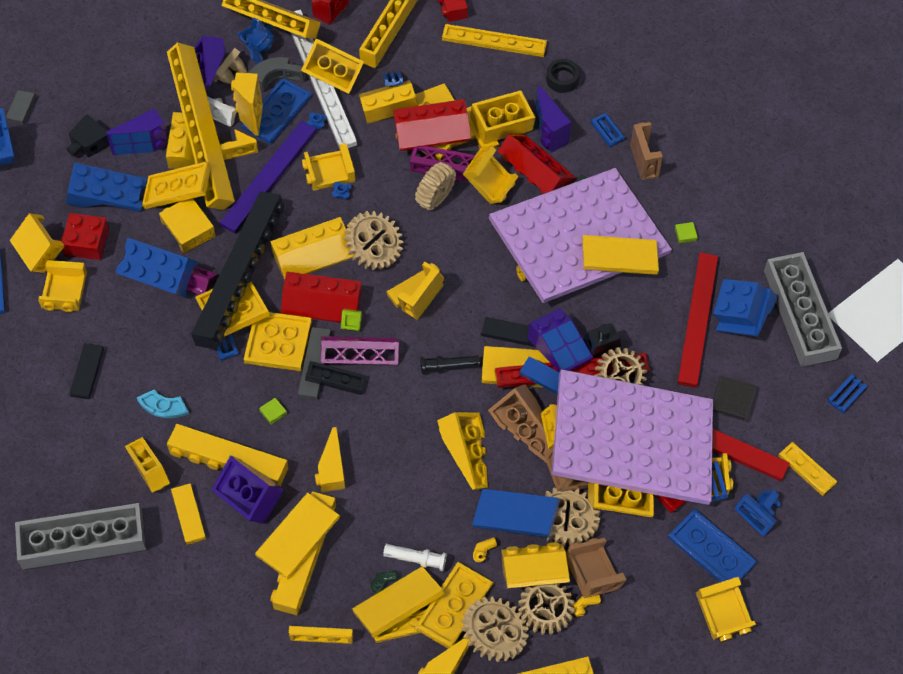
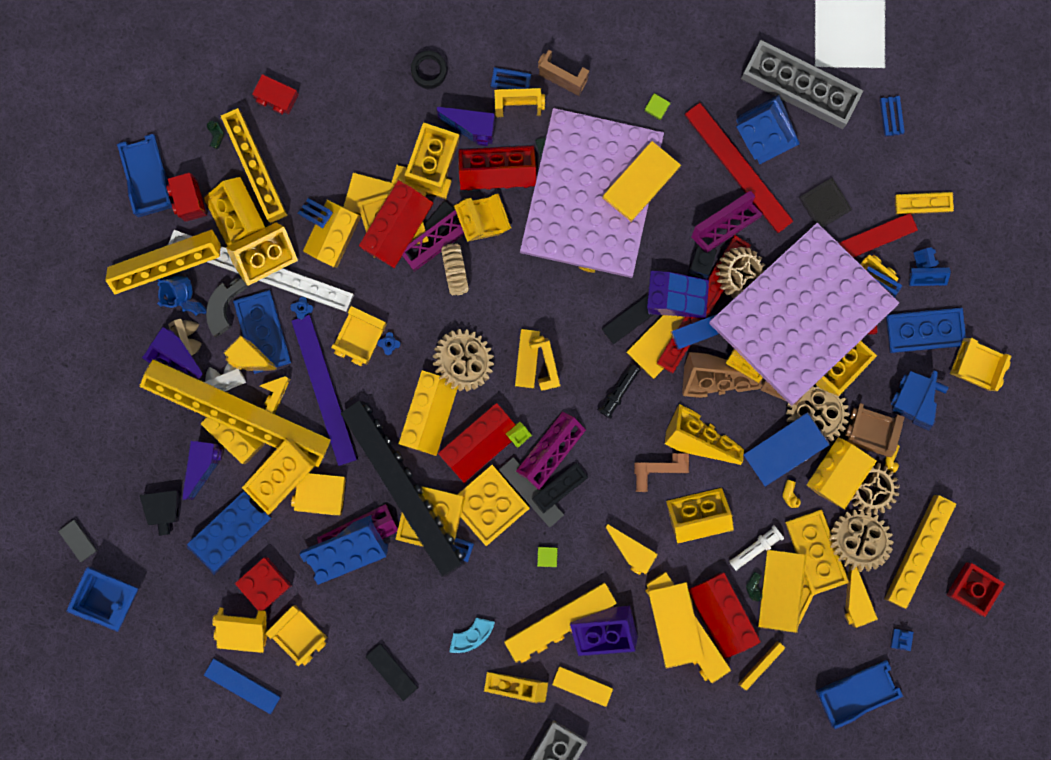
camera: 50 degrees left, 25 degrees up
yellow tile [442,24,547,57] -> none
none -> yellow slope [204,177,265,246]
none -> yellow panel [495,88,545,117]
none -> nougat beam [634,453,689,492]
none -> yellow slope [666,488,734,544]
none -> red slope [688,572,761,659]
none -> magenta fence [691,191,762,253]
none -> blue piece [891,370,949,431]

